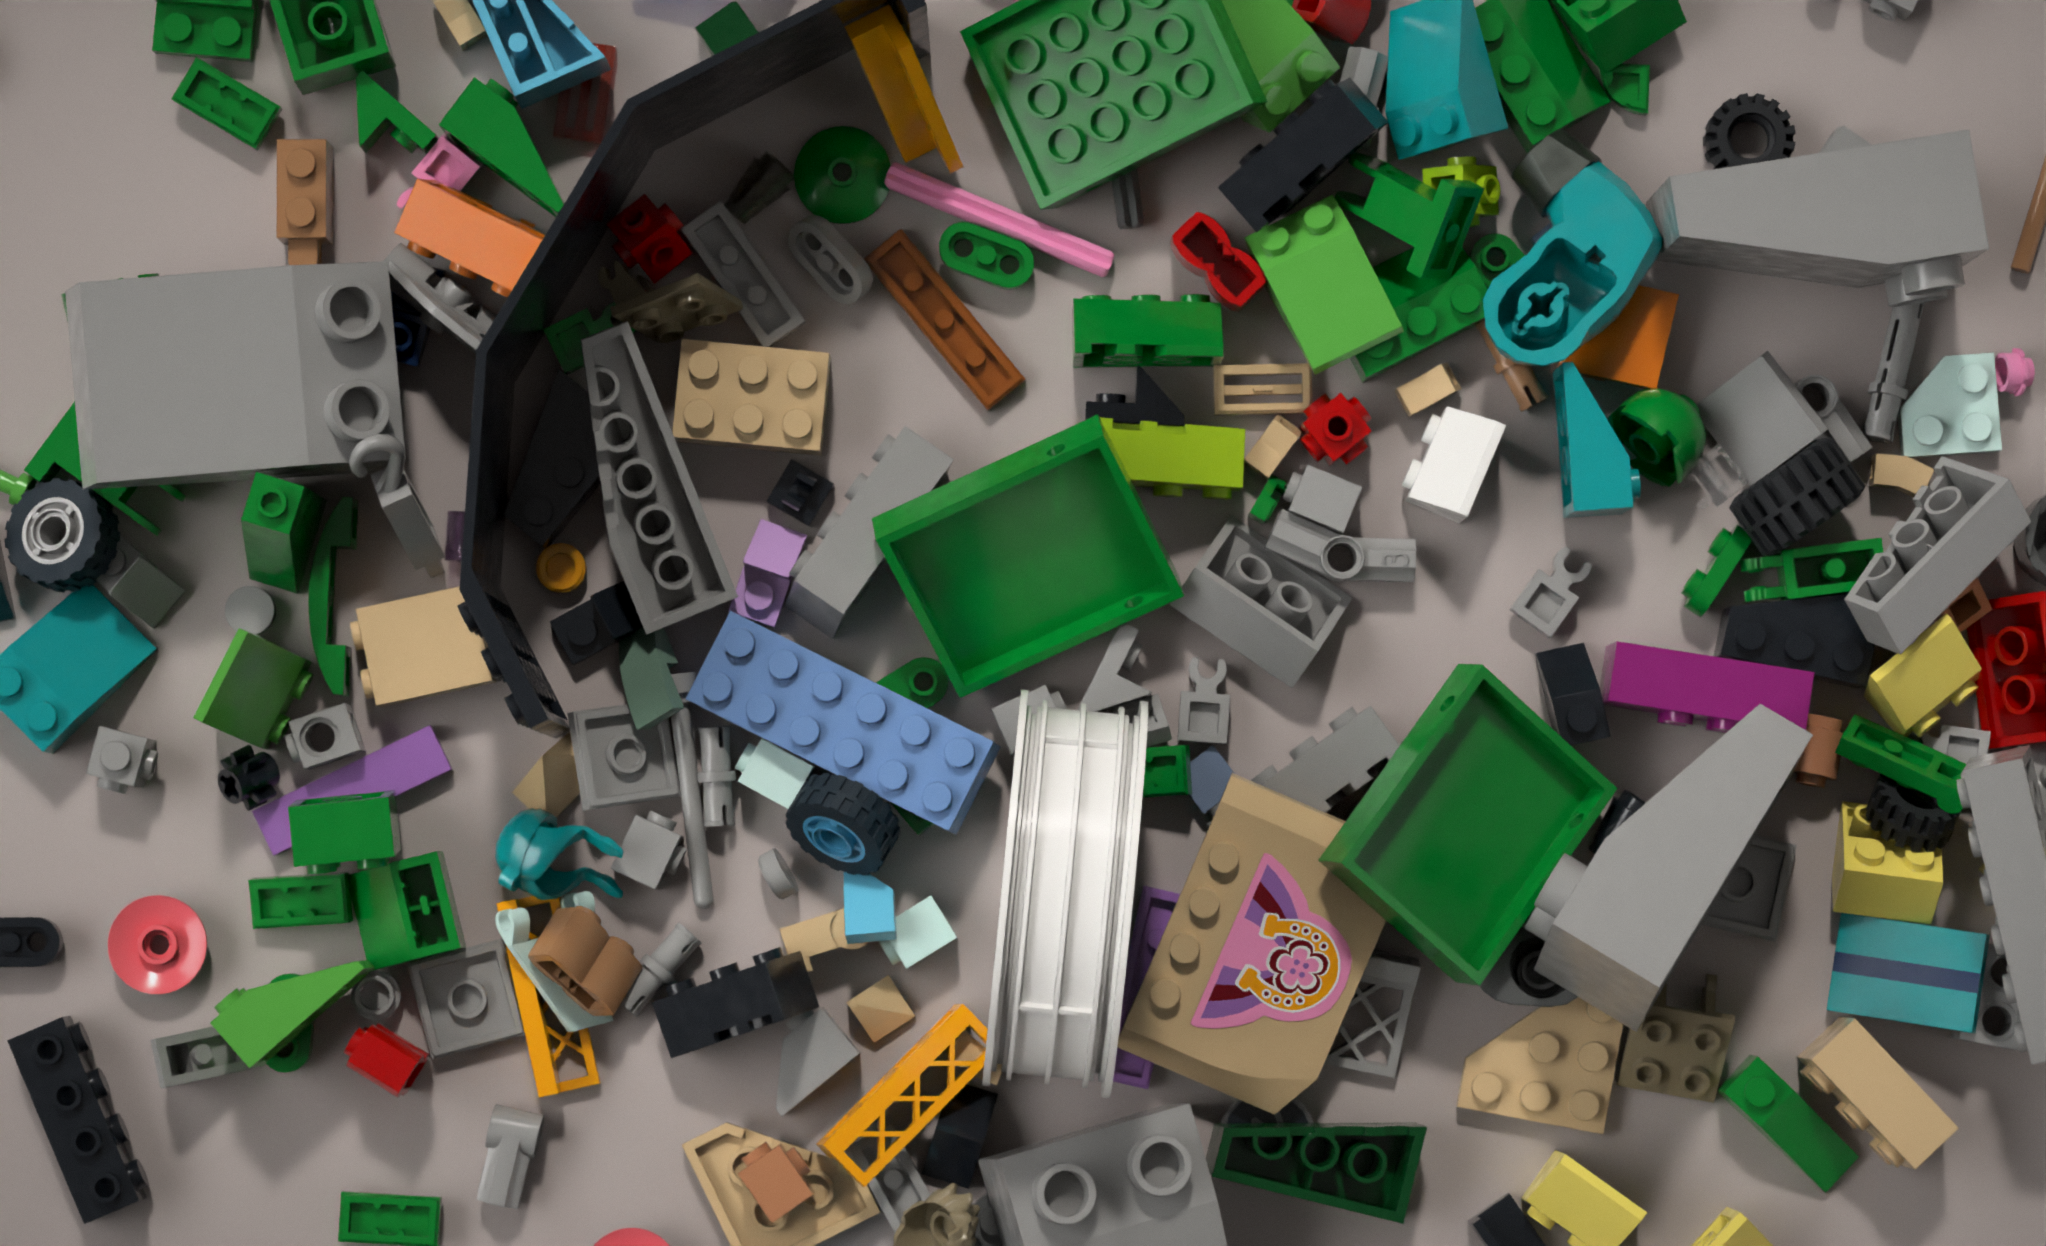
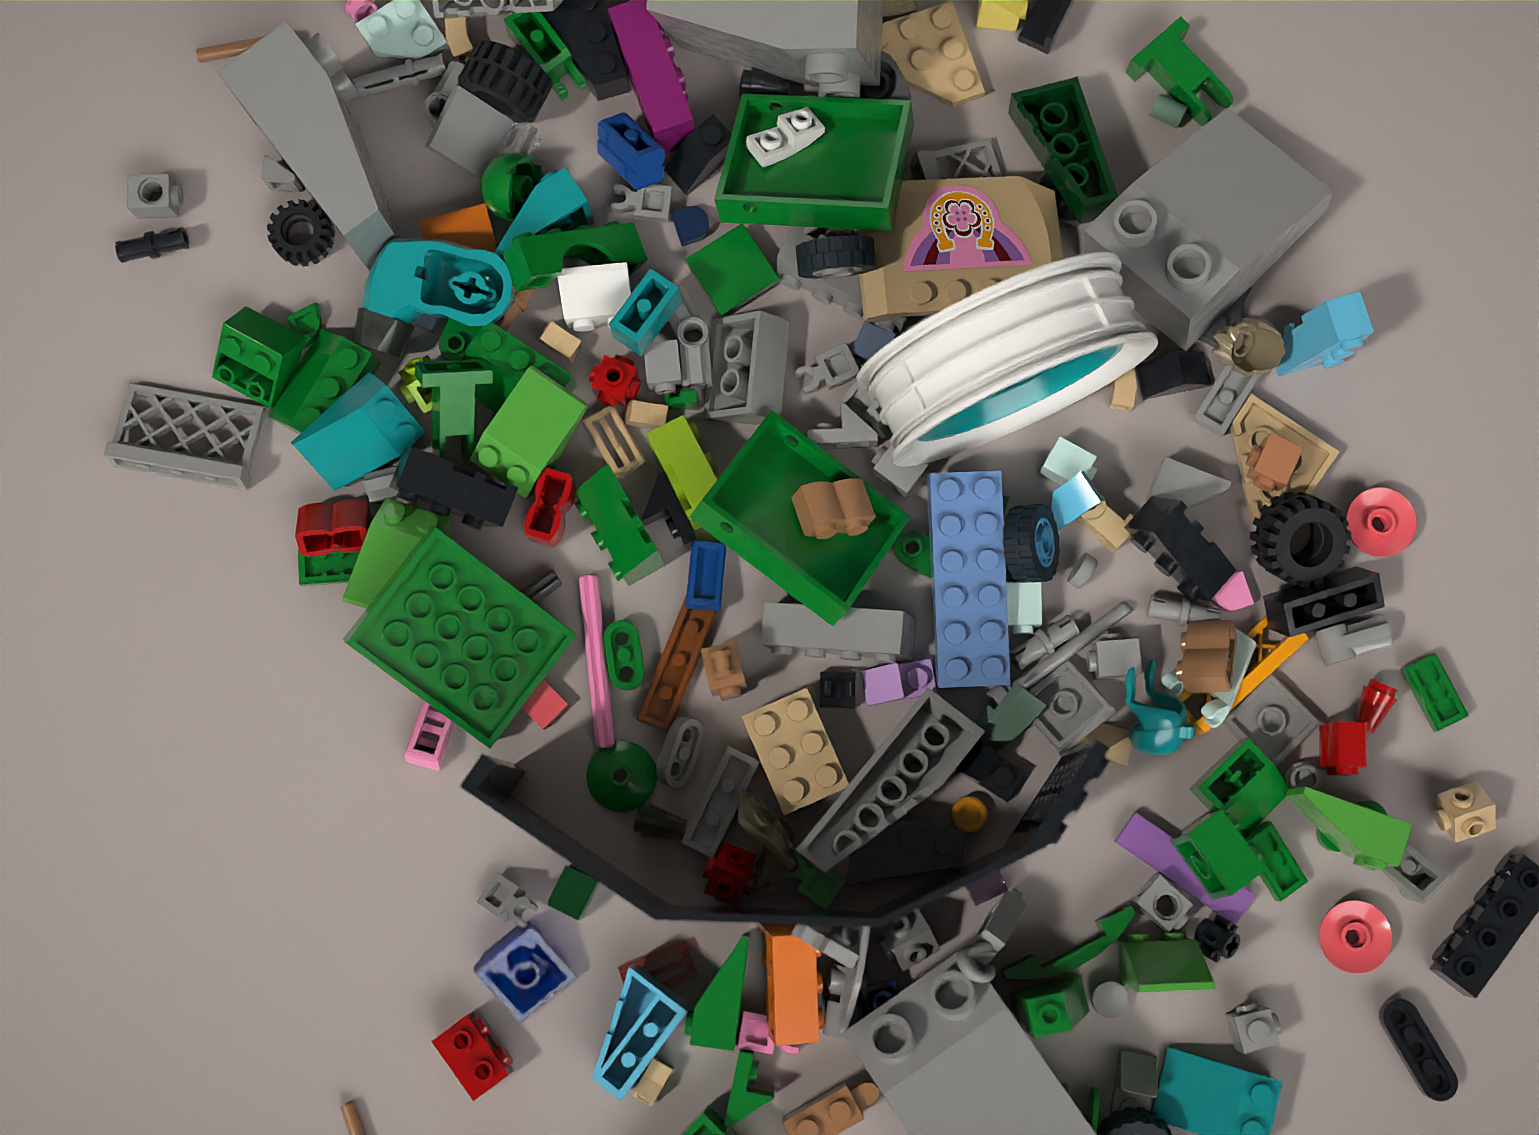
camera: 110 degrees left, 5 degrees down
tan brick [350,586,497,708] -> none
light orange fence [816,1004,988,1187] -> none
light orange fence [845,5,963,174] -> none
tan slope [846,975,915,1043] -> none
green plate [1681,525,1752,617] -> none
none -> green arch [502,221,648,292]
none -> coral tile [522,680,569,730]
none -> blue brick [597,112,665,190]
none -> teal brick [609,268,682,356]
none -> dark blue tile [670,206,709,247]
none -> green tile [685,223,779,317]
none -> blue tile [685,539,726,612]
none -> medium nougat brick [701,641,747,701]
none -> white slope [746,107,825,167]
none -> medium nougat brick [791,478,876,539]
none -> light grey plate [791,924,859,969]
none -> black wheel [796,235,876,279]
none -> light grey brick [879,909,941,971]
none -> bright pink tile [1212,571,1254,611]
none -> black tyre [1250,492,1351,587]
none -> black brick [1263,566,1385,637]
none -> red cone [1355,679,1398,734]
none -> tan brick [1434,781,1496,843]

